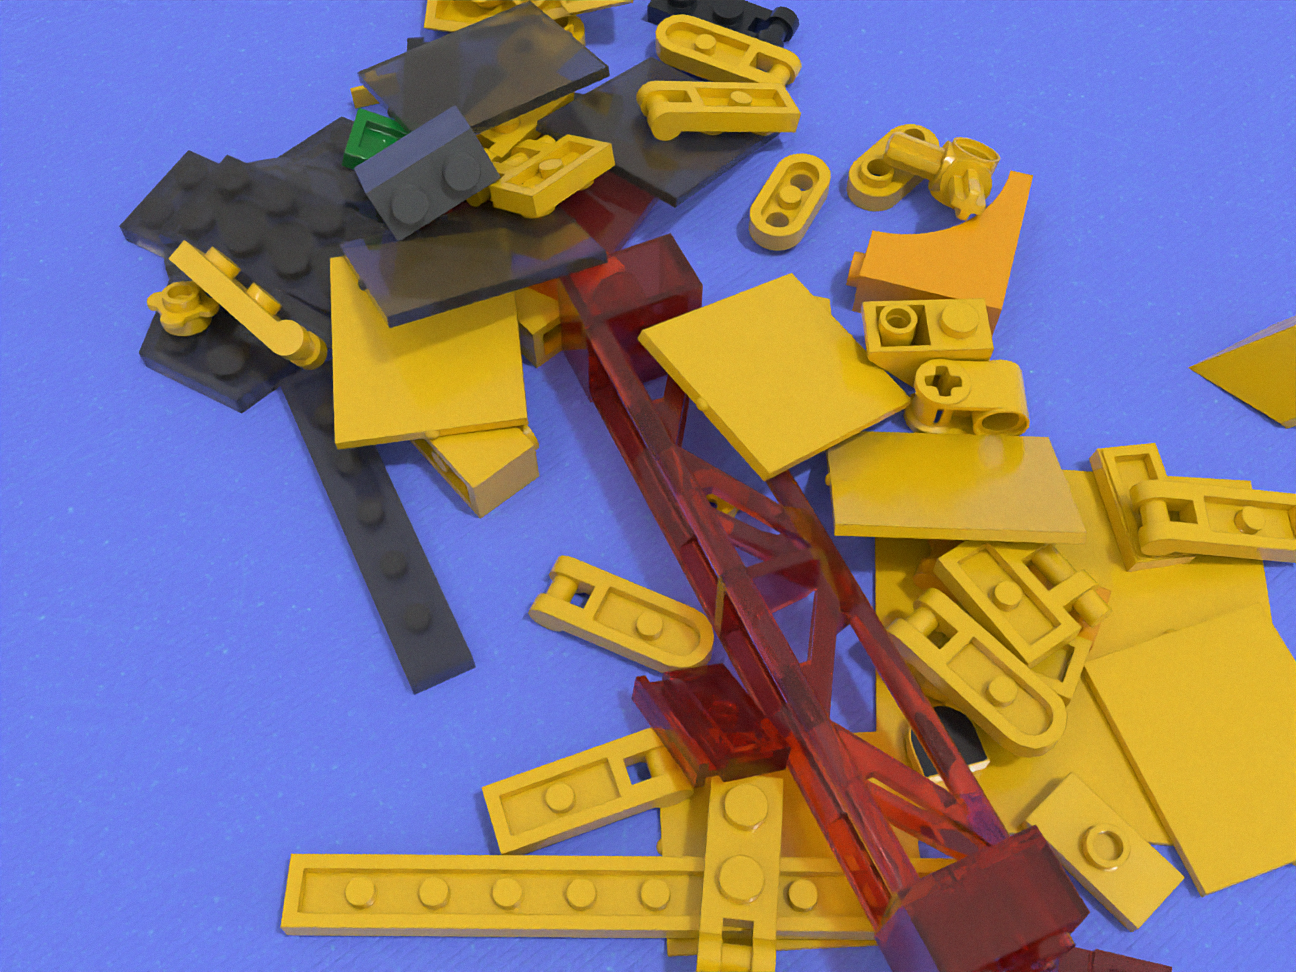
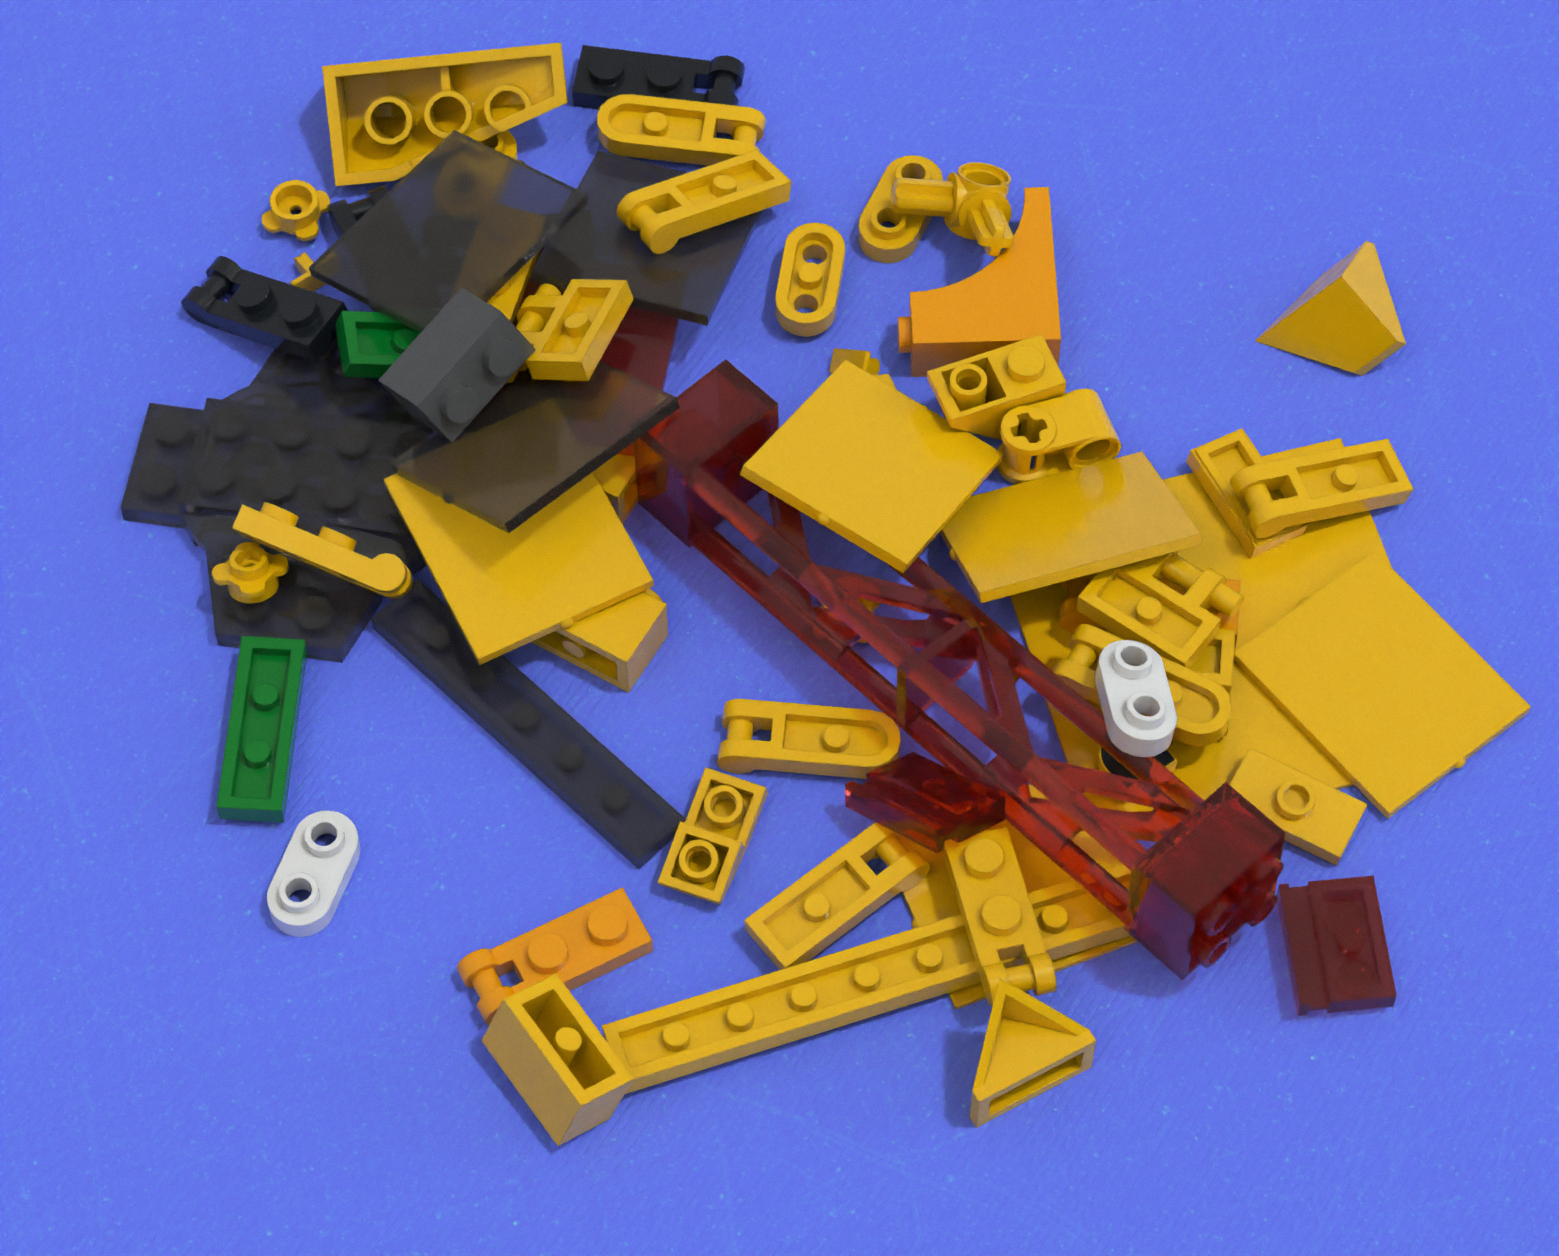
camera: 20 degrees left, 0 degrees up
none -> black plate [181,256,348,362]
none -> green plate [216,636,308,823]
none -> yellow plate [262,180,330,241]
none -> white plate [267,811,360,937]
none -> light orange plate [456,887,653,1025]
none -> yellow brick [481,973,634,1146]
none -> yellow slope [658,767,768,905]
none -> yellow piece [829,348,880,375]
none -> white plate [1095,640,1177,757]

